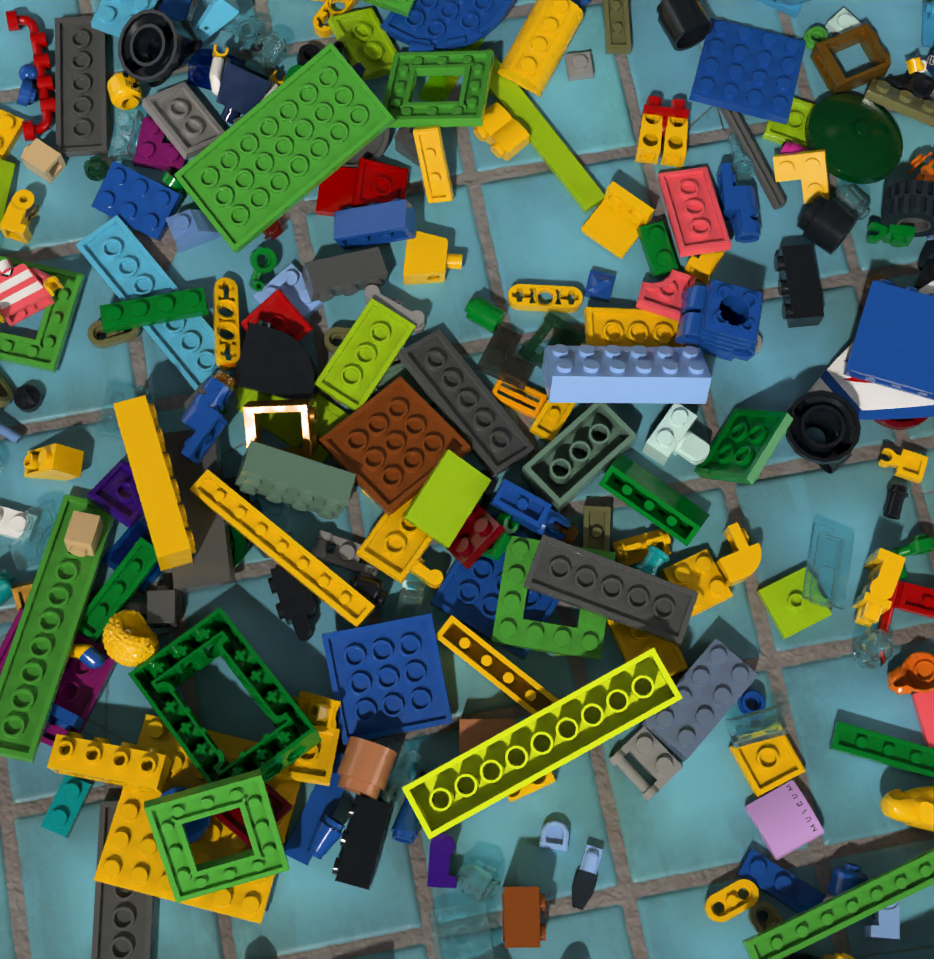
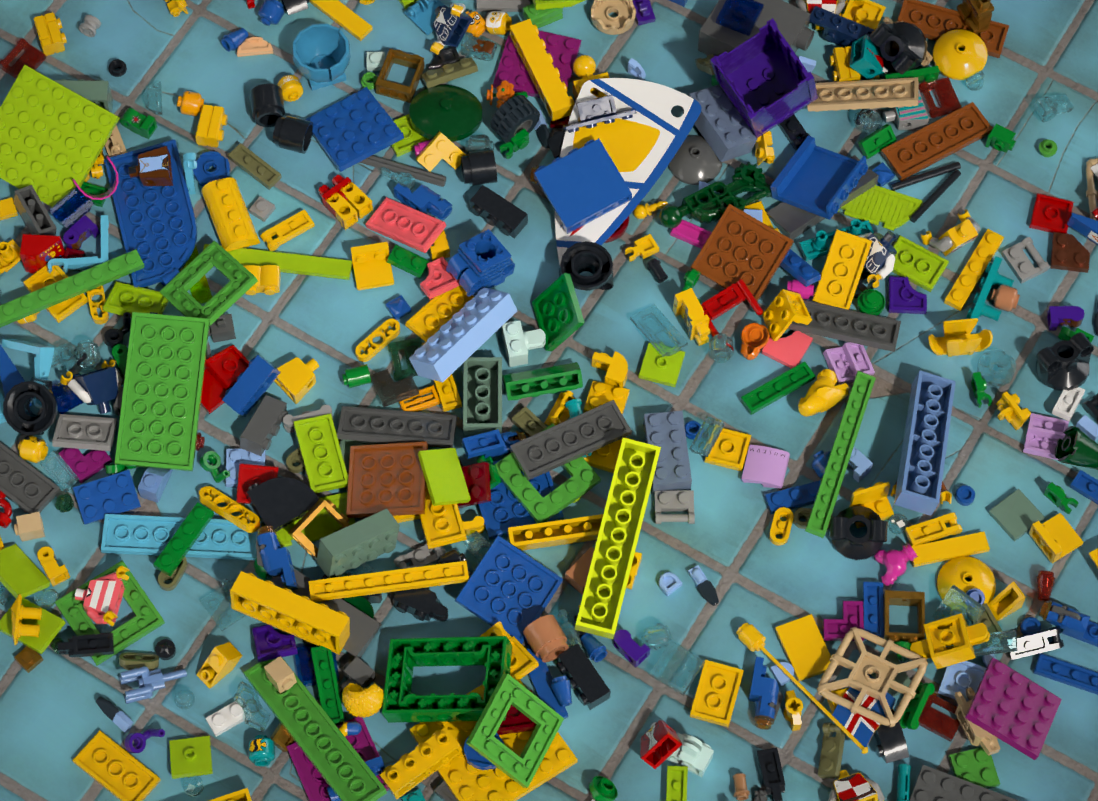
camera: 45 degrees left, 10 degrees down
yellow tile [413,125,454,203] -> none
dark orange brick [502,886,546,948] -> none
none -> yellow plate [260,209,315,252]

